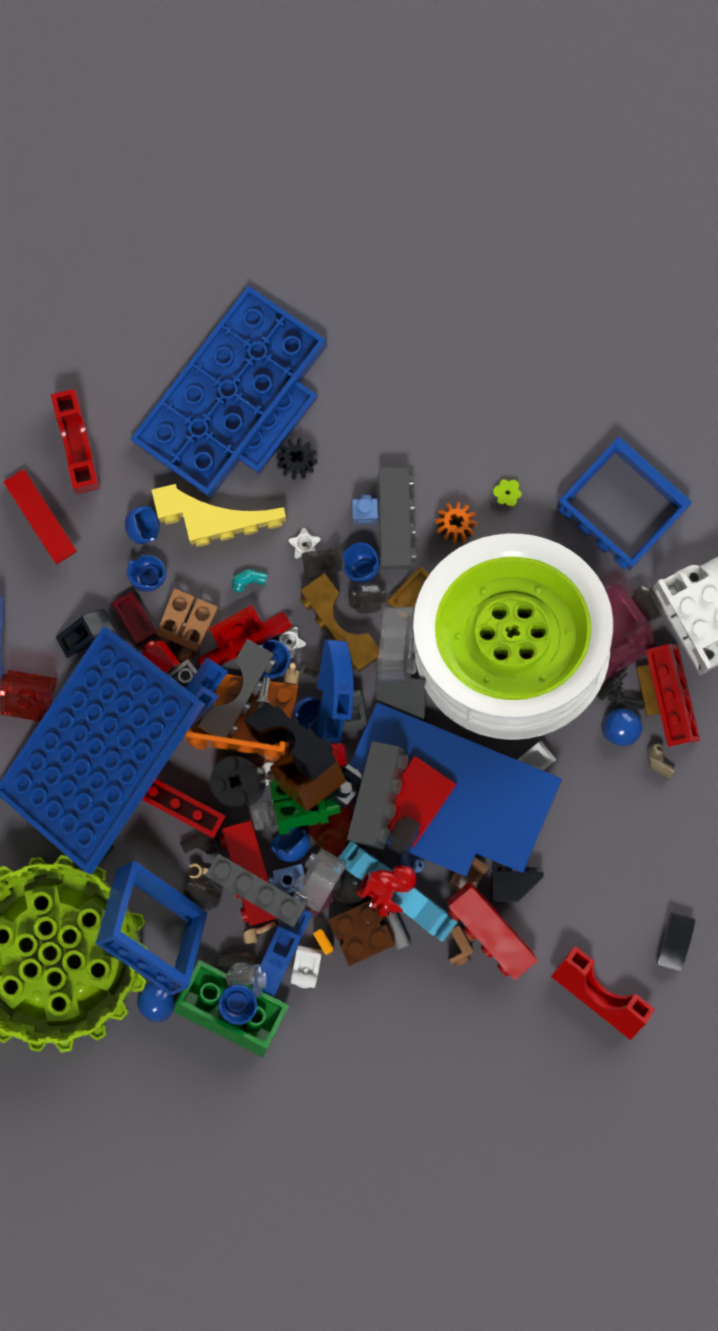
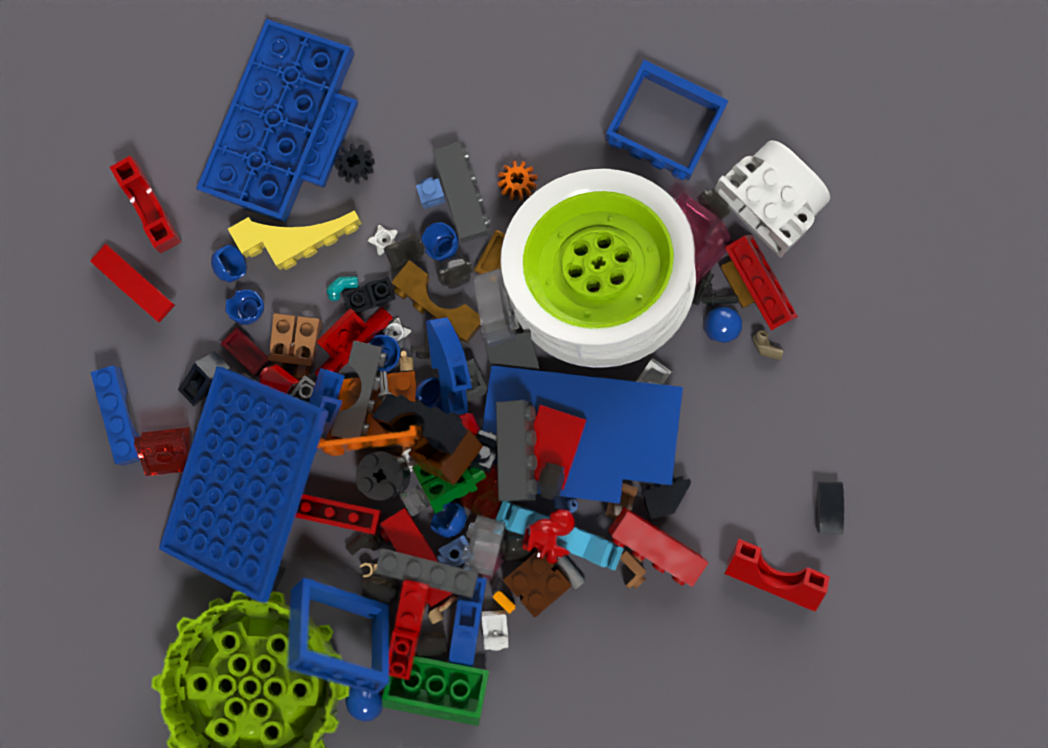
camera: 10 degrees left, 0 degrees up
blue hair [218,985,257,1024] -> none
clear bracket [226,963,266,997] -> none
lime plant [493,479,522,507] -> none
none -> black slope [342,277,396,314]
none -> red slope [389,579,429,680]

